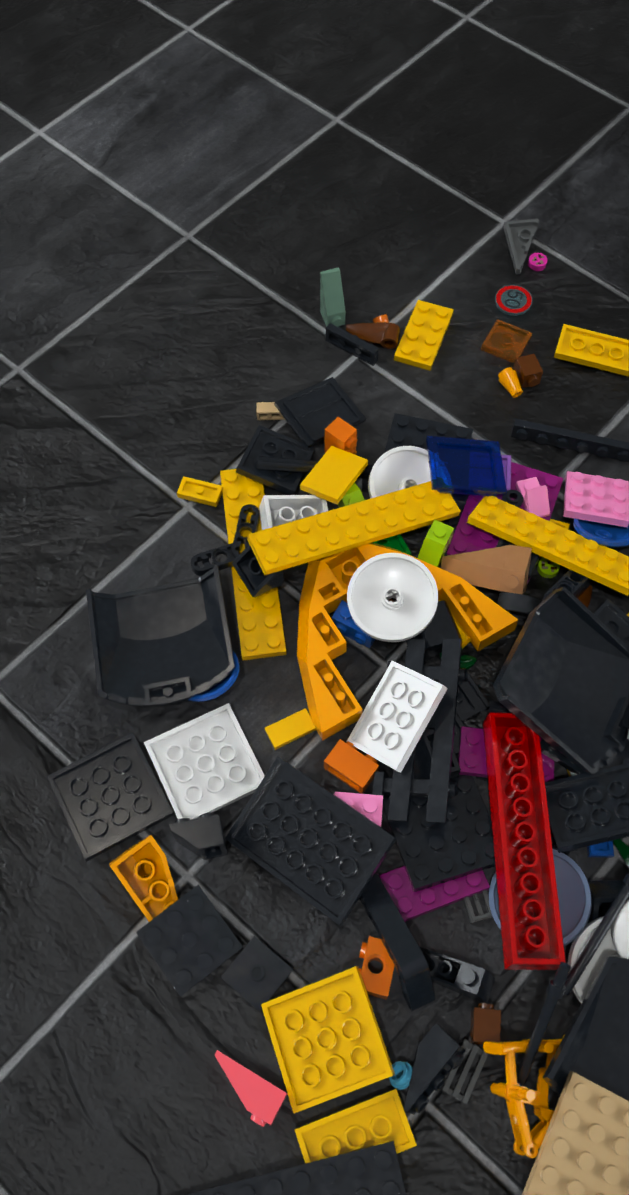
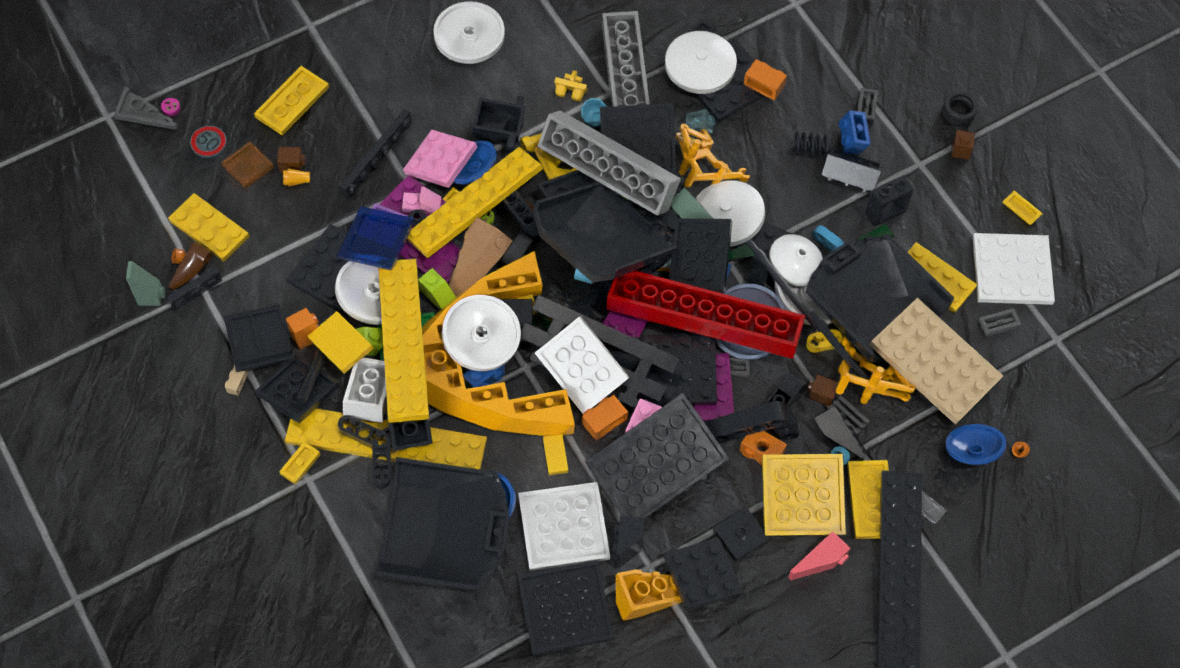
camera: 75 degrees left, 0 degrees up
none -> yellow beam [806,329,842,353]

